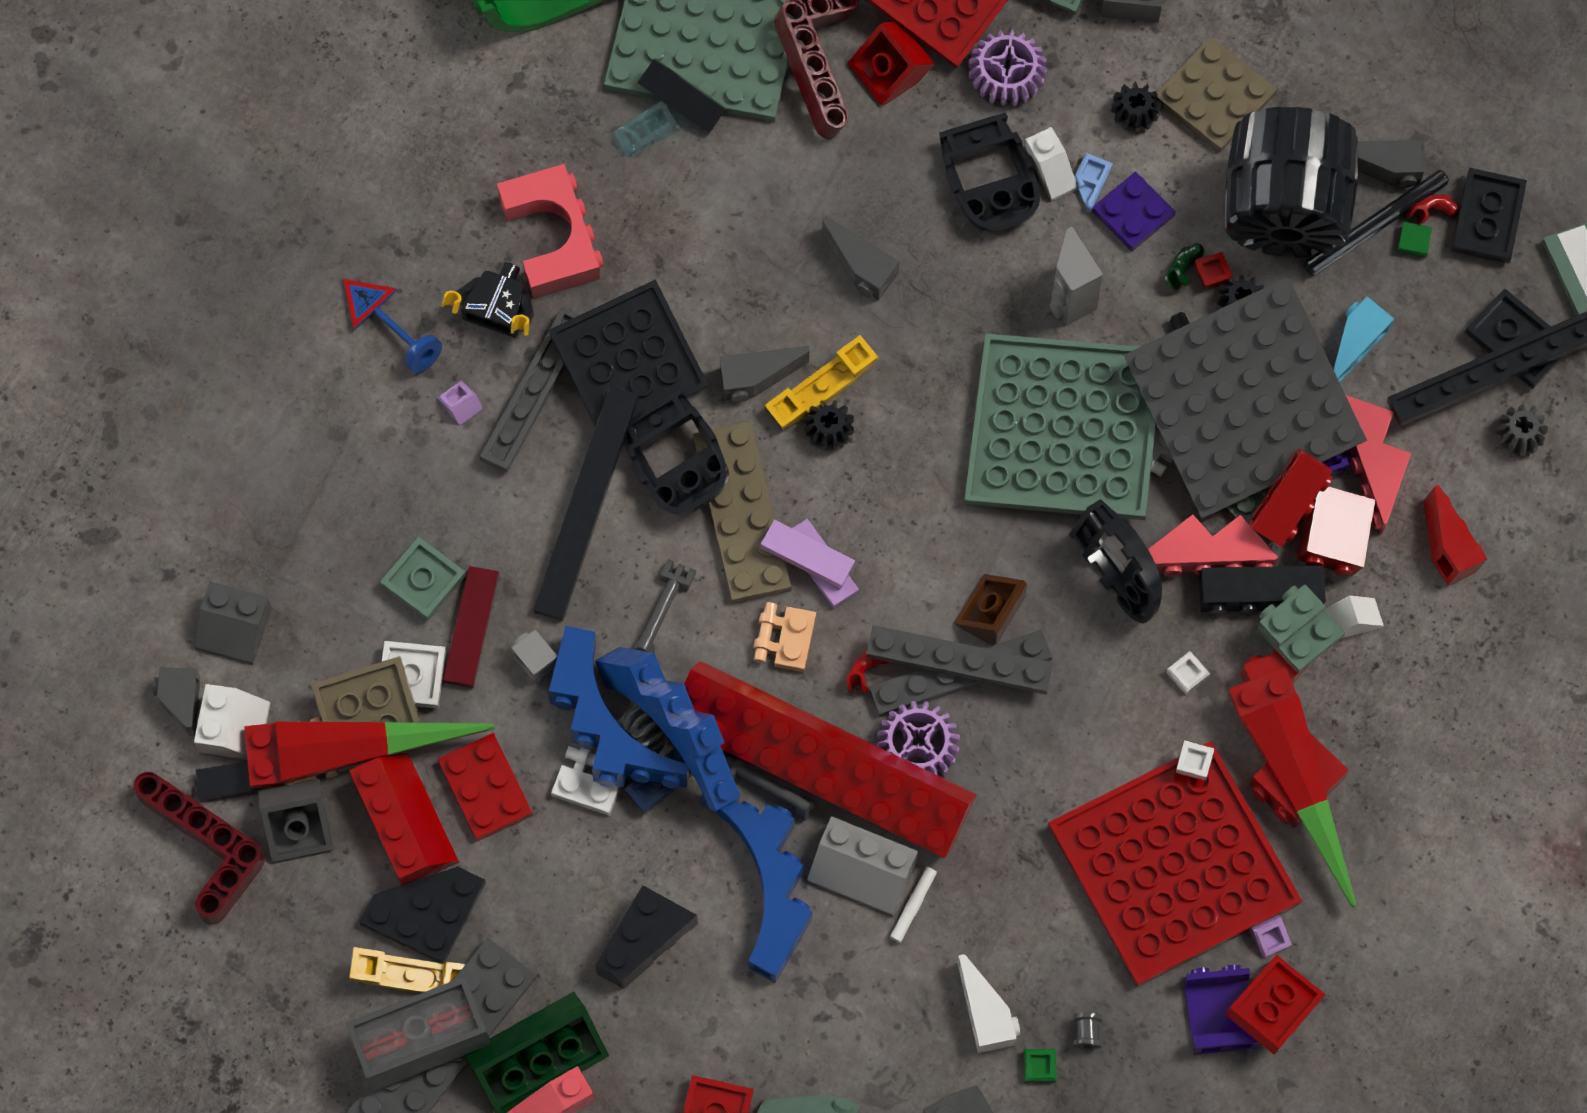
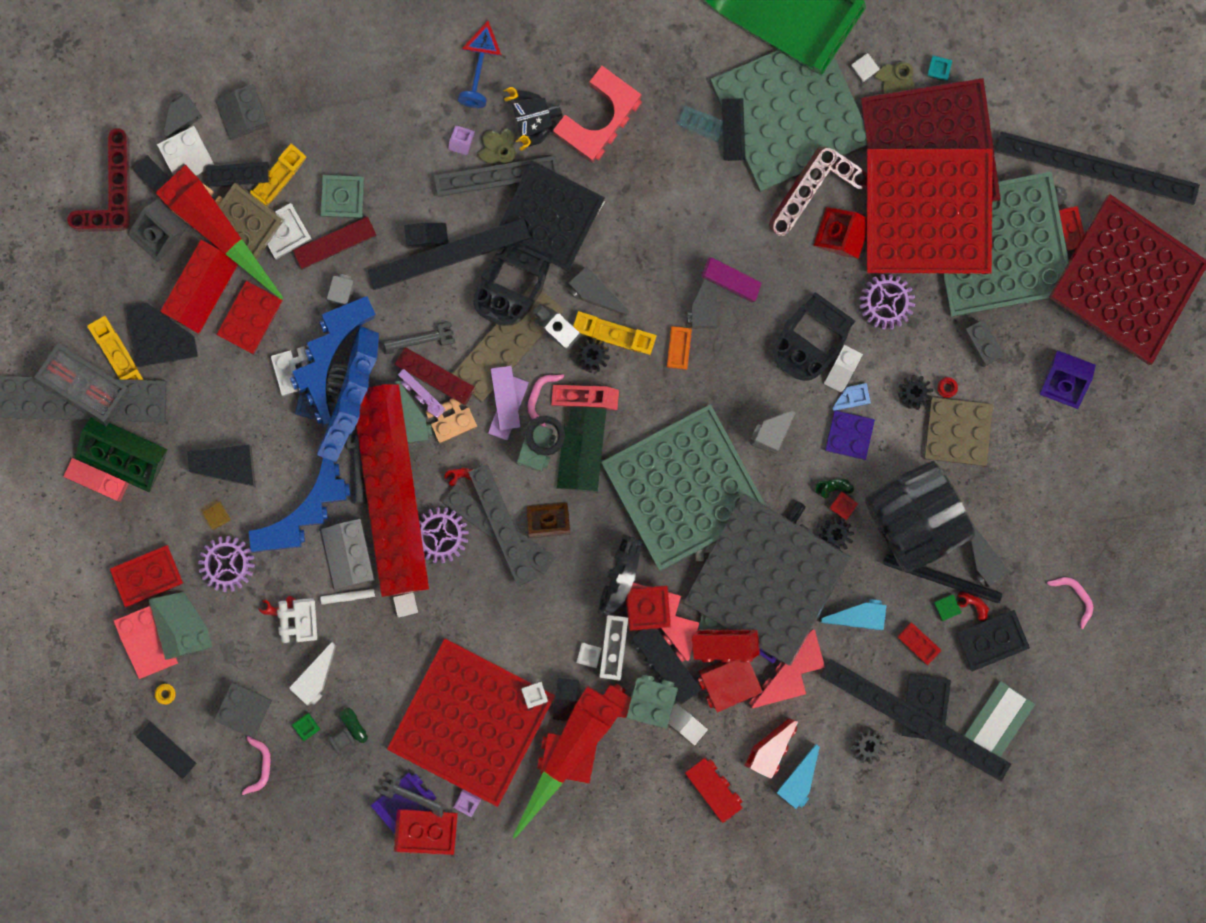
camera: 50 degrees right, 15 degrees up
none -> lavender gear [198,536,255,592]
none -> clear yellow plate [203,502,231,531]
none -> black plate [206,162,270,187]
none -> yellow slope [250,143,307,206]
none -> red piece [258,596,296,616]
none -> white plate [277,598,317,643]
none -> dark green piece [340,708,368,743]
none -> dark grey hinge [378,774,447,818]
none -> white tile [393,593,418,618]
none -> dark red plate [395,347,476,406]
none -> sand green slope [395,381,433,444]
none -> lavender hinge [398,369,446,418]
none -> black slope [404,223,448,249]
none -> olive plate [478,128,516,164]
none -> sand green slope [517,422,556,472]
none -> black tyre [525,415,565,456]
none -> bright pink animal [527,374,564,427]
none -> torso [533,304,582,350]
none -> coral slope [551,385,619,410]
none -> black slope [553,678,579,721]
none -> clear green slope [556,407,607,493]
none -> white brick [600,615,628,680]
none -> red tile [627,585,671,631]
none -> orange tile [667,326,692,370]
none -> red brick [685,758,743,823]
none -> magenta tile [701,257,762,302]
none -> medium azure slope [776,744,820,809]
none -> red plate [897,622,942,666]
none -> red plate [937,377,958,398]
none -> bright pink animal [1047,577,1094,629]

